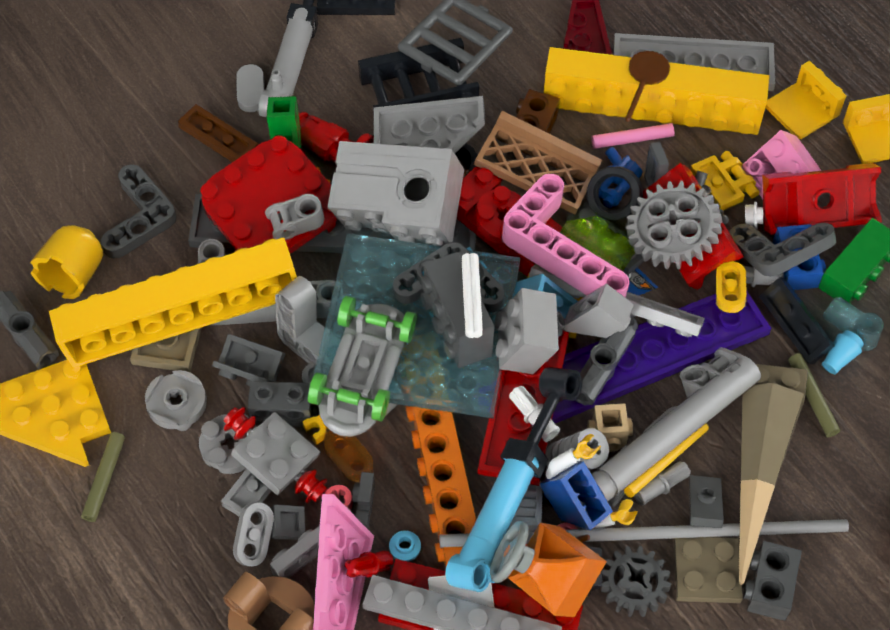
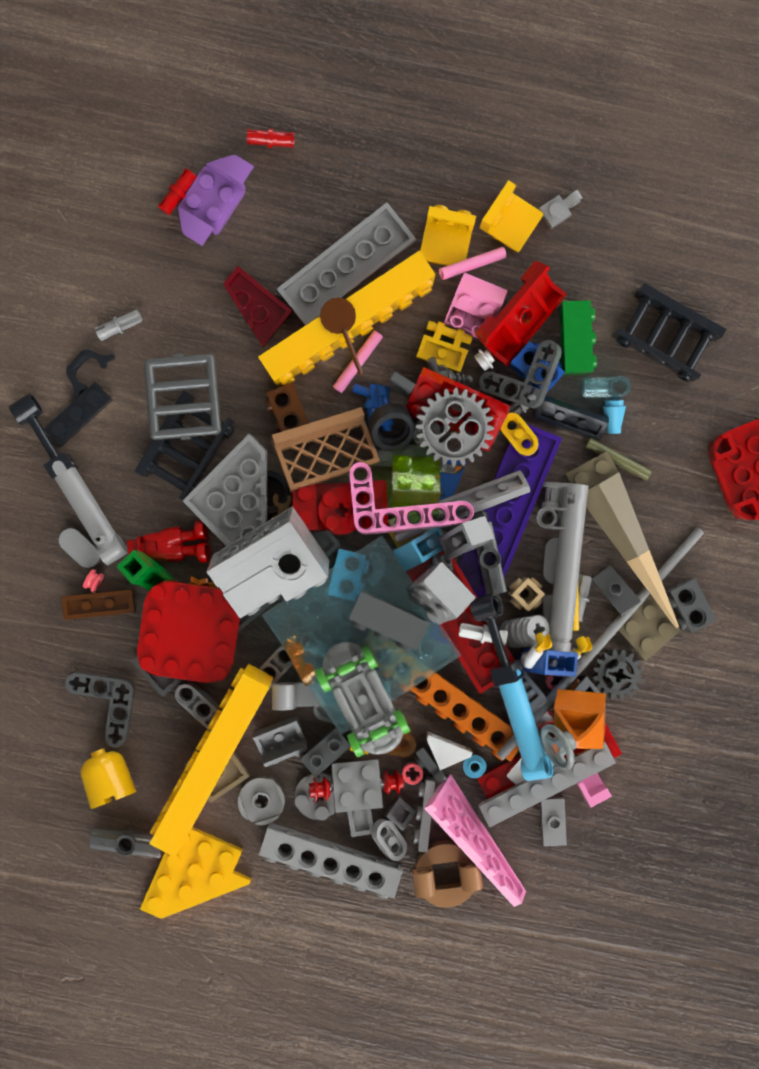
camera: 45 degrees left, 30 degrees up
olive piece [81,432,125,522] -> none
light grey piece [265,194,325,240] -> none
red axle [344,550,393,578] -> none
dark grey beam [393,242,504,312] -> none
white axle [462,253,483,338] -> none
none -> coral bush [83,569,104,593]
none -> light grey brick [259,823,403,899]
none -> clear orange plate [284,639,316,686]
none -> white slope [426,731,473,770]
none -> bright pink piece [439,247,506,280]

